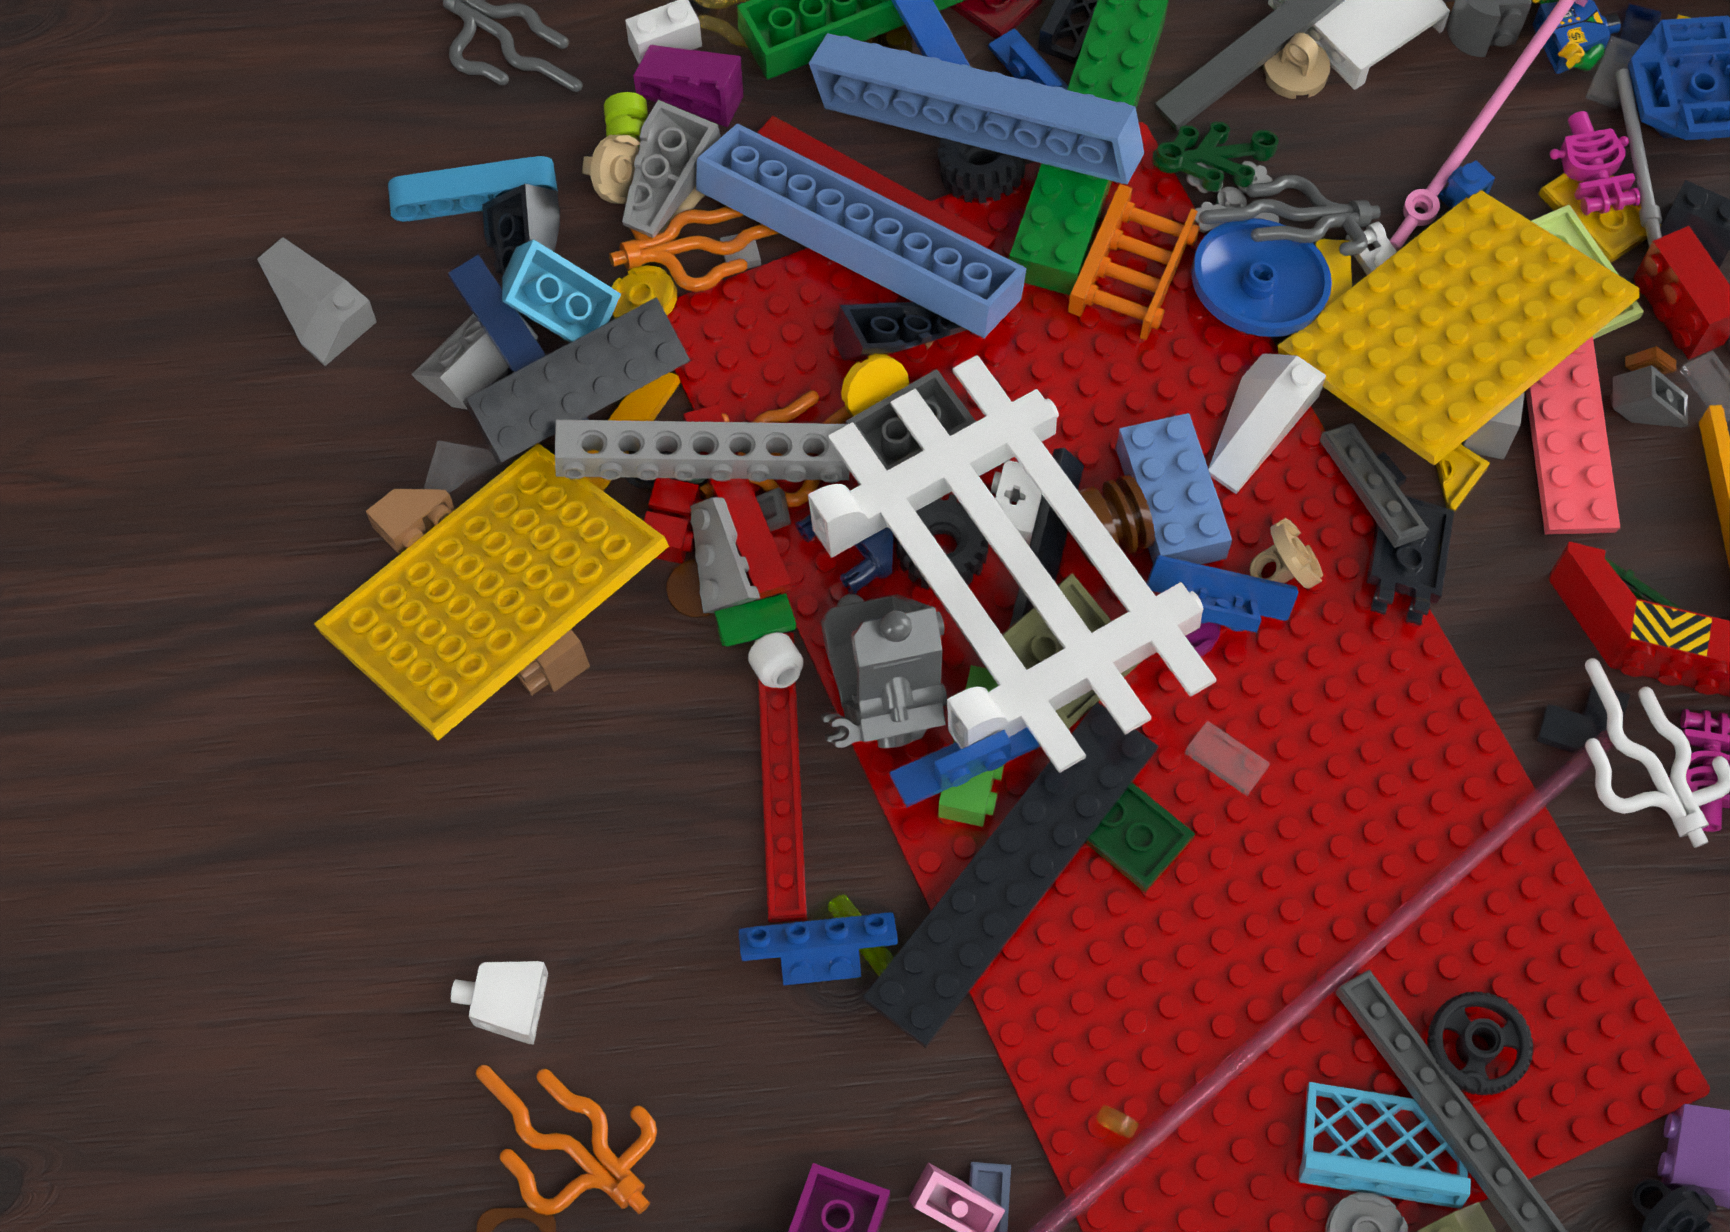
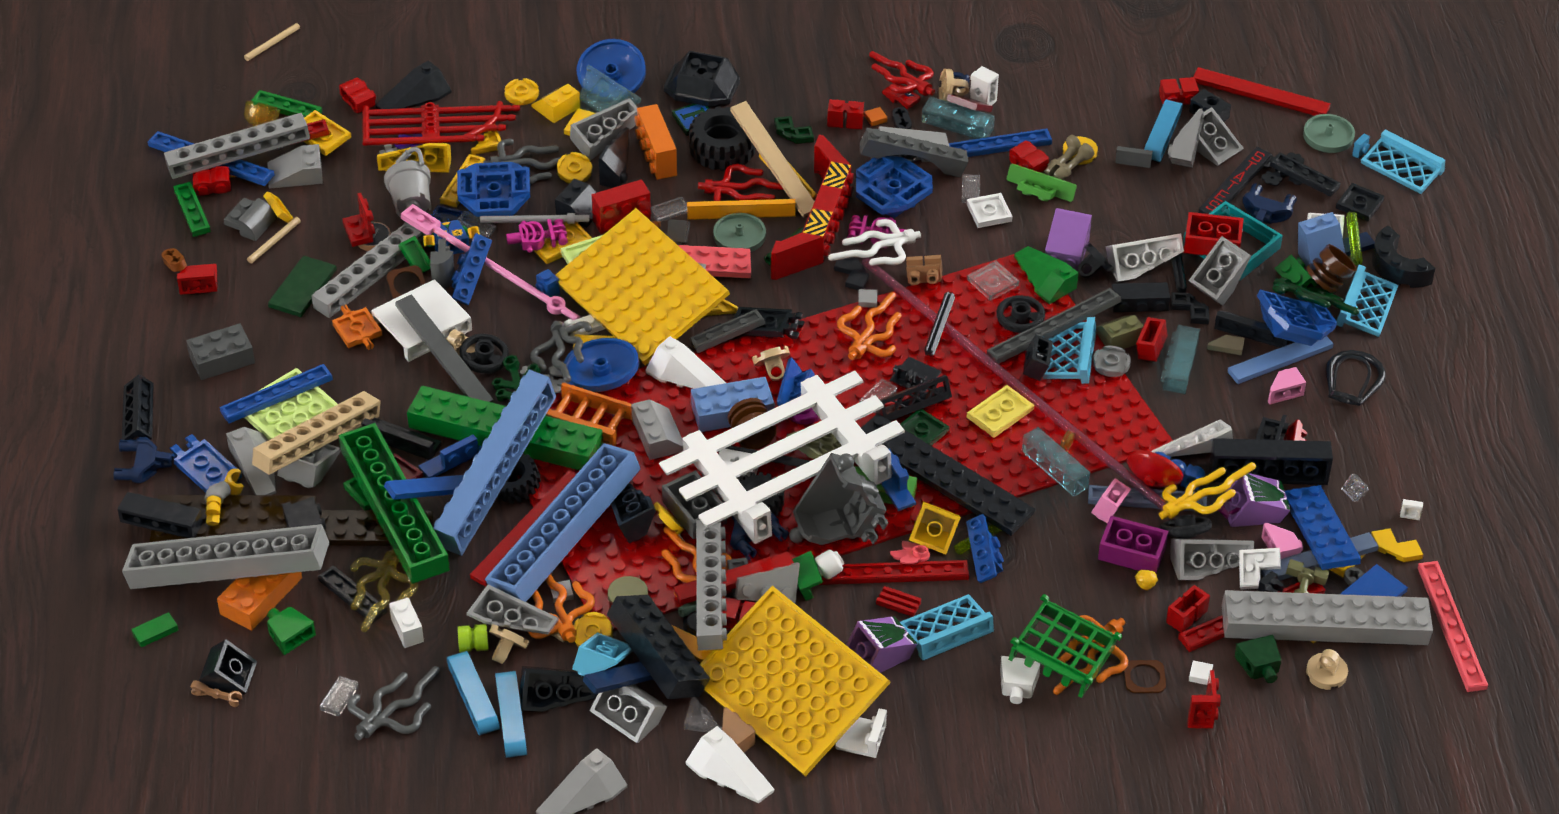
camera: 90 degrees left, 20 degrees down
magenta wedge [633,45,744,127] -> none
none -> dark azure beam [447,651,500,736]
none -> blue bracket [451,233,492,306]
none -> black wheel [459,333,509,374]
none -> olive tile [608,576,648,604]
none -> light grey slope [631,399,683,460]
none -> white wedge [686,726,774,803]
none -> sand green piece [713,213,766,252]
none -> white bracket [835,708,887,758]
none -> orange plant [837,292,901,360]
none -> medium lavender slope [846,616,917,673]
none -> light grey tile [858,289,877,307]
none -> black fence [875,375,952,421]
none -> red tile [876,586,922,617]
none -> black hinge [890,357,942,394]
none -> coral plate [890,541,930,564]
none -> medium azure fence [900,594,994,660]
none -> medium nougat hips [906,255,943,285]
none -> yellow slope [909,501,961,555]
none -> axle [924,292,955,356]
none -> light yellow tile [966,385,1035,438]
none -> clear tile [967,260,1019,300]
none -> green window [1008,594,1122,698]
none -> green wedge [1014,246,1078,304]
none -> clear light blue brick [1022,427,1090,497]
none -> black brick [1023,334,1053,381]

